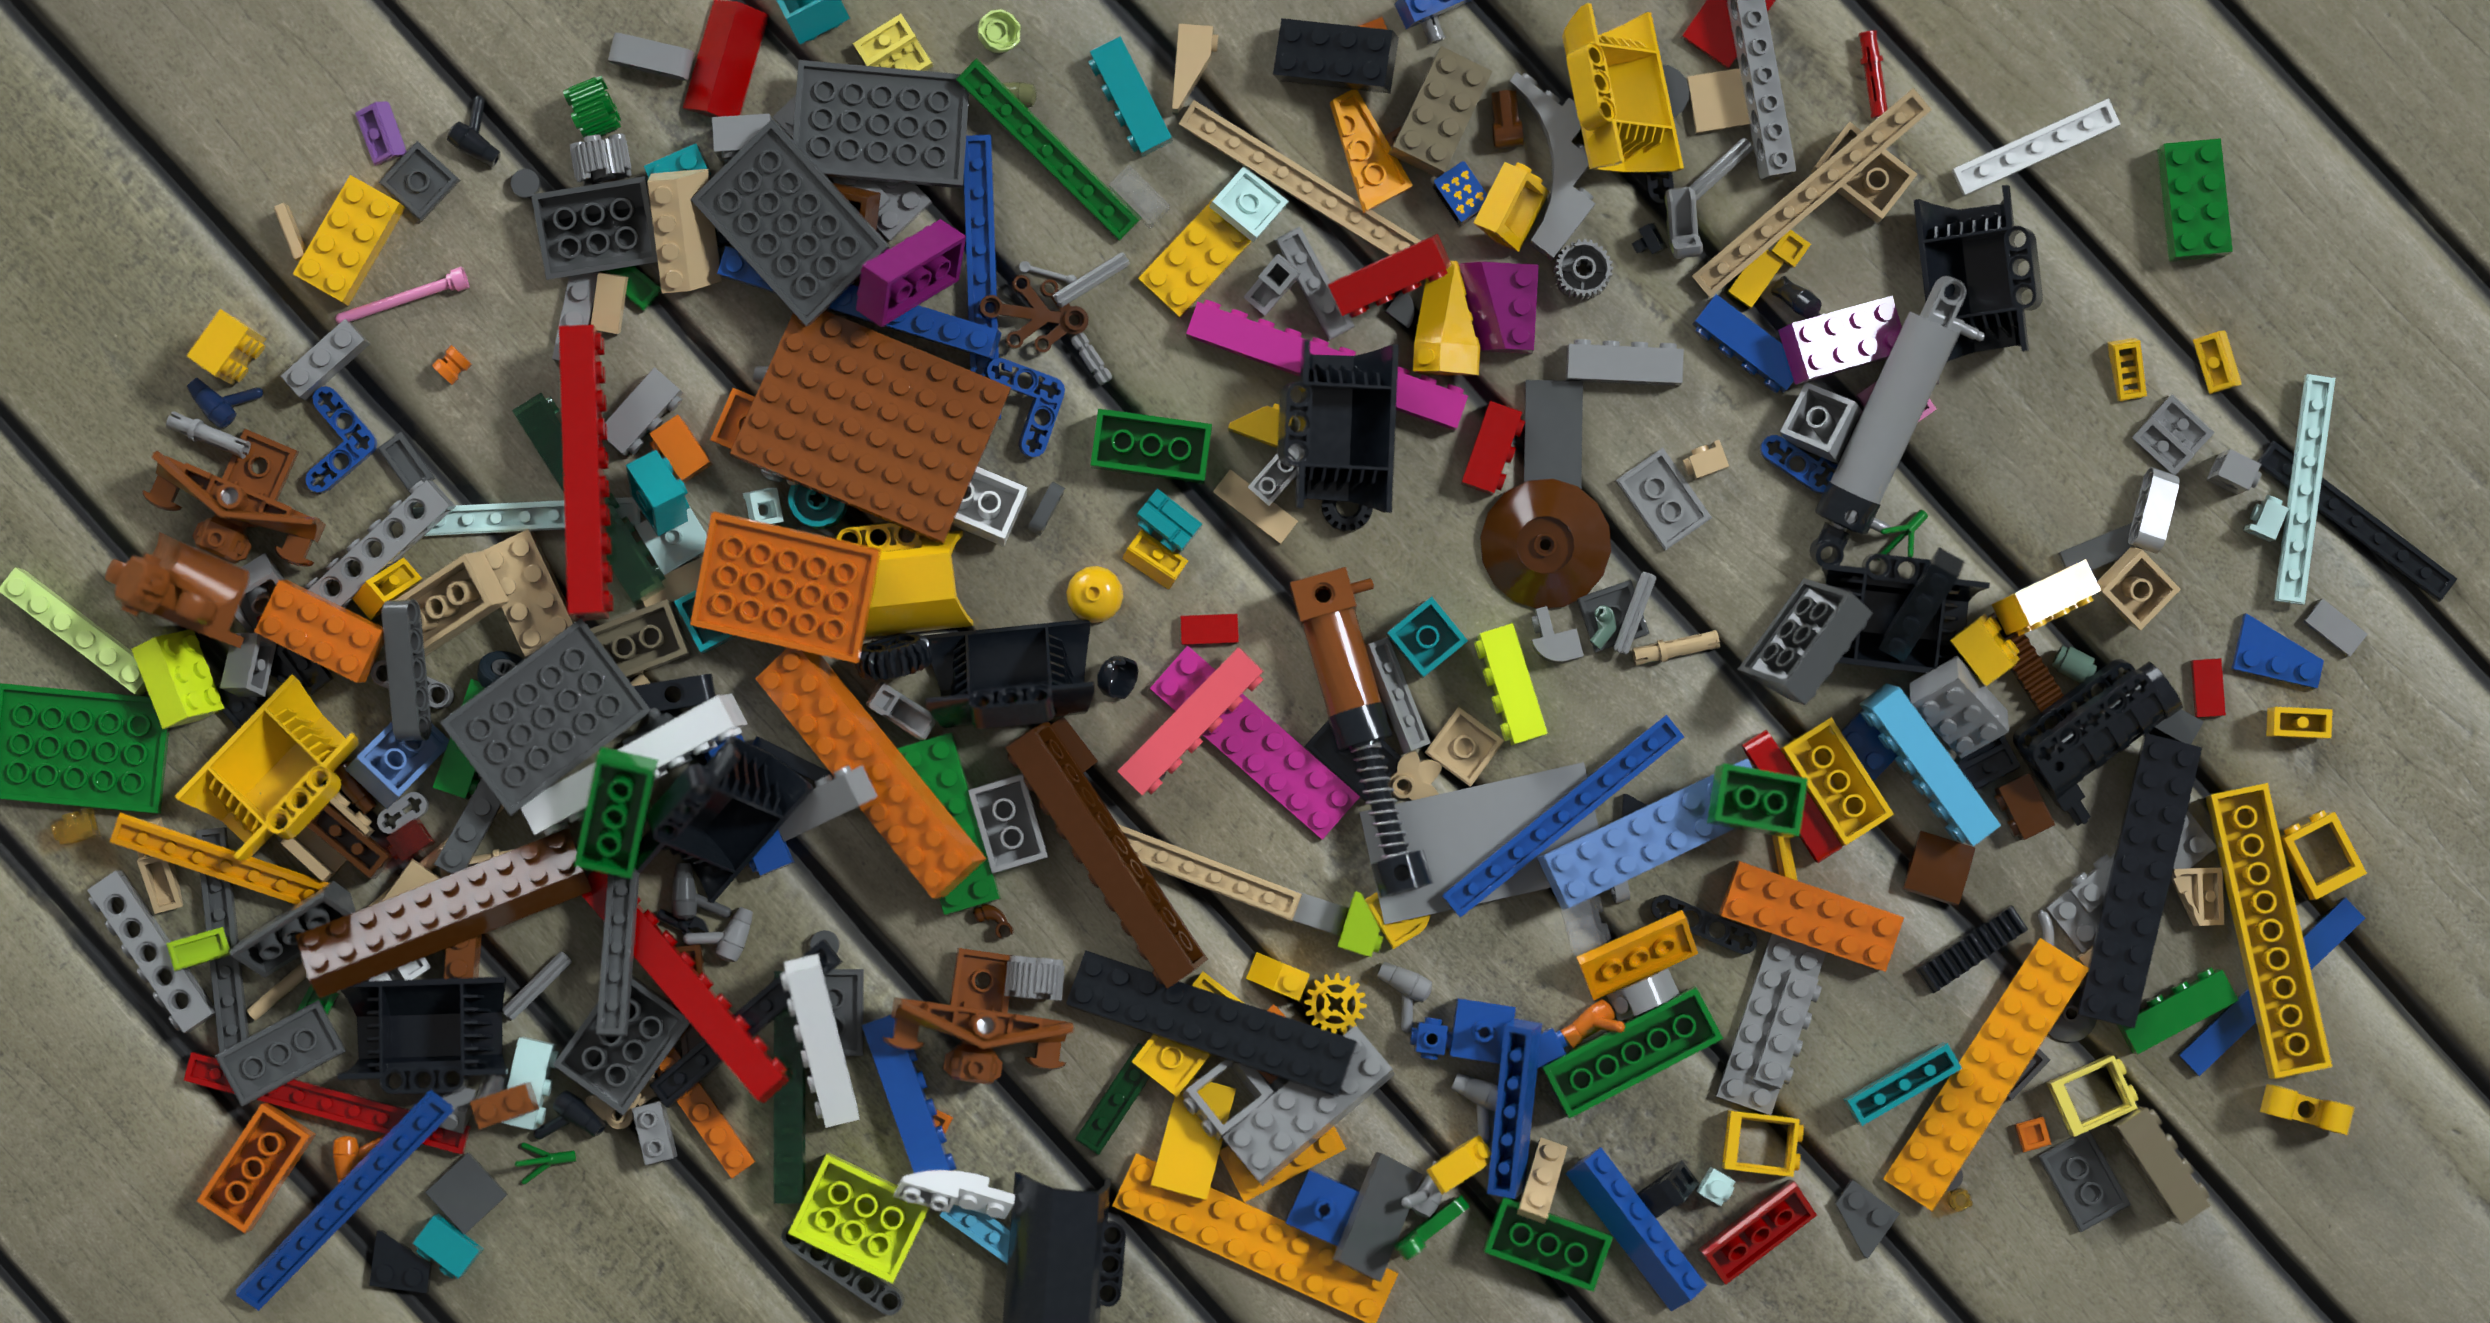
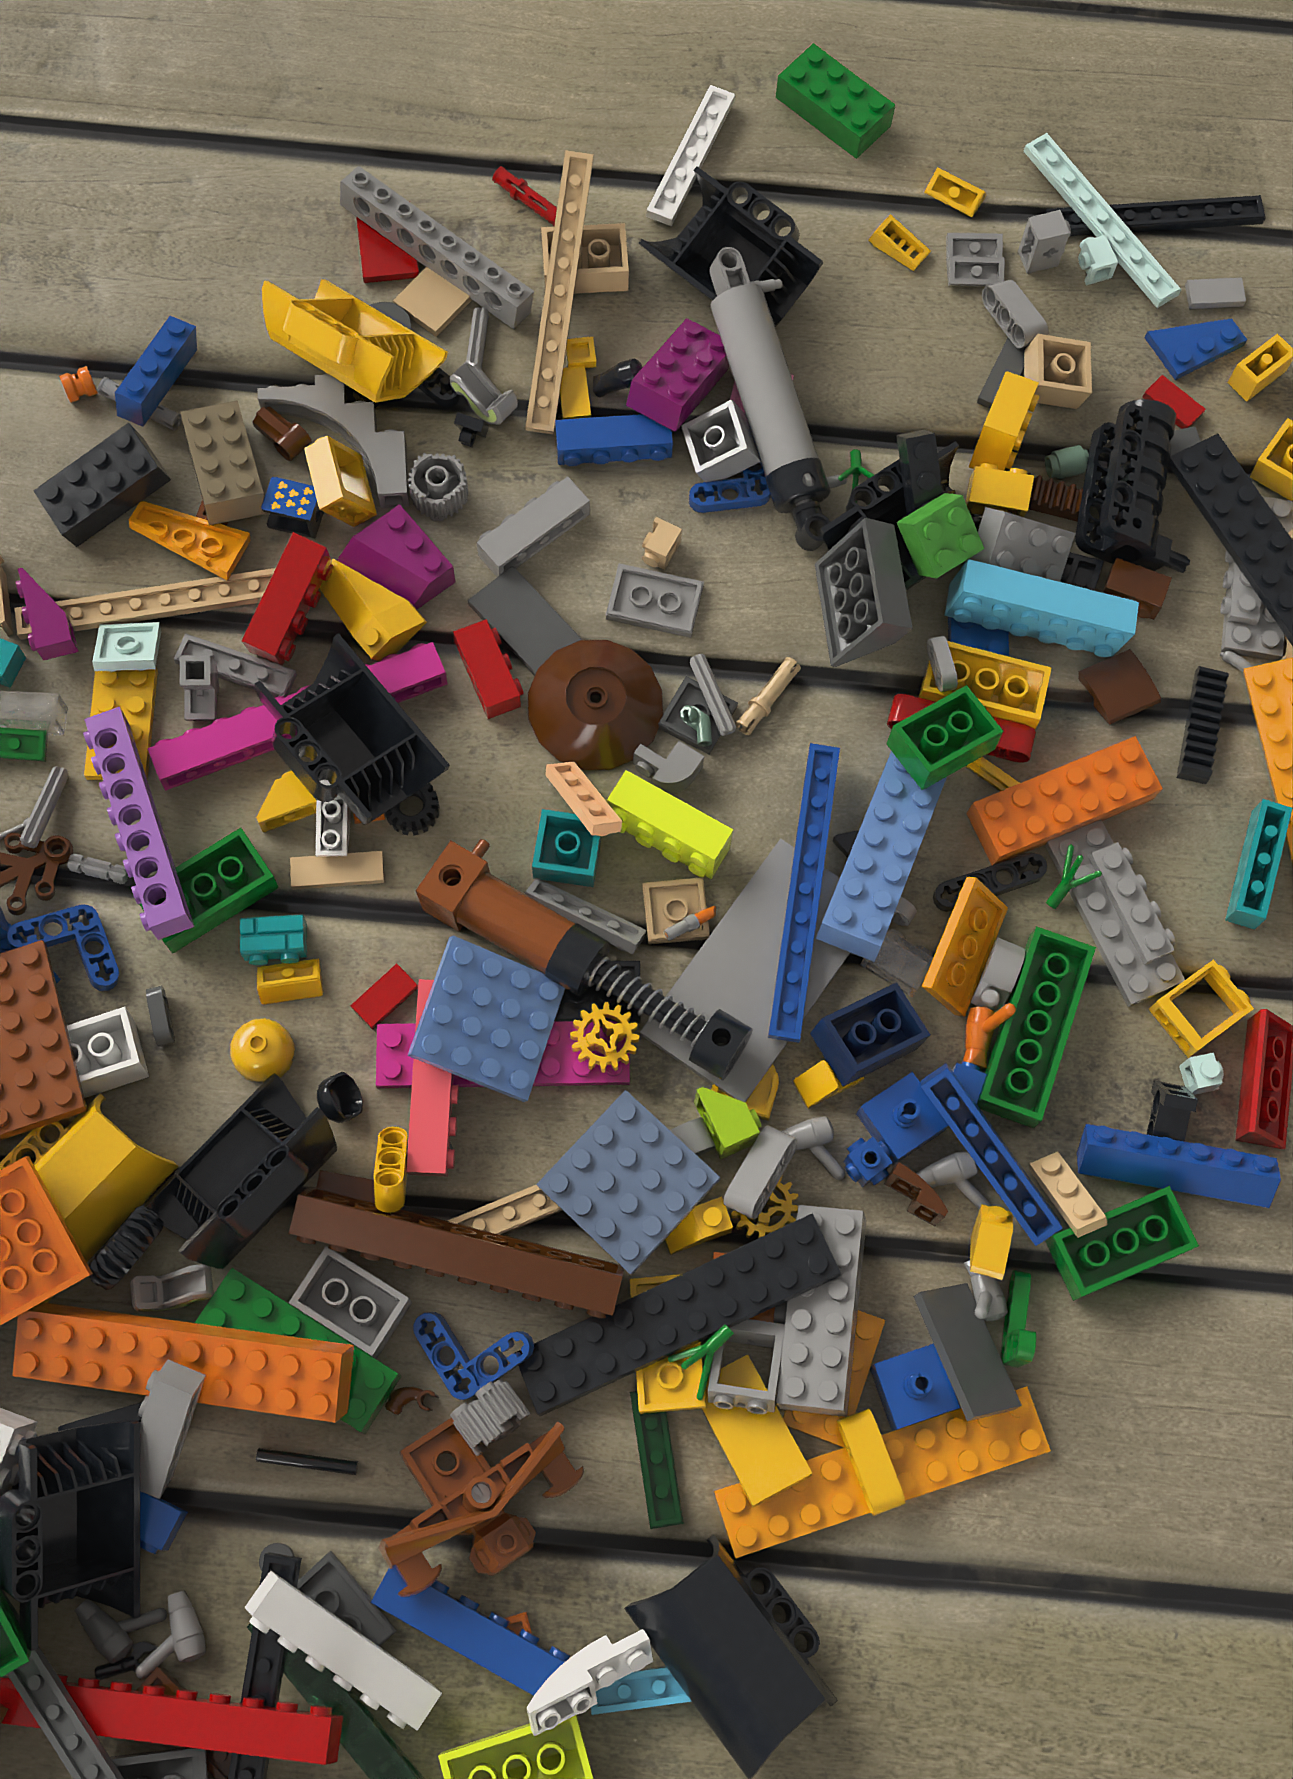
camera: 45 degrees left, 15 degrees down
dark grey tile [1386,290,1414,329] -> none
tan plate [1388,751,1442,800] -> none
none -> magenta slope [16,568,79,661]
none -> medium lavender brick [83,706,194,940]
none -> black bar [256,1448,358,1475]
none -> yellow beam [374,1127,408,1213]
none -> medium blue plate [407,936,565,1102]
none -> blue beam [413,1312,534,1400]
none -> sand blue plate [536,1090,721,1276]
none -> light nougat plate [545,762,622,836]
none -> yellow gear [570,1002,639,1073]
none -> light grey piece [664,906,716,941]
none -> green plant [668,1324,734,1400]
none -> light grey beam [723,1125,797,1220]
none -> yellow slope [793,1060,864,1109]
none -> dark blue brick [810,982,931,1086]
none -> yellow beam [837,1408,906,1516]
none -> reddish brown slope [884,1162,948,1226]
none -> bright green brick [896,493,985,579]
none -> light grey beam [927,636,958,692]
none -> green plant [1046,844,1102,909]

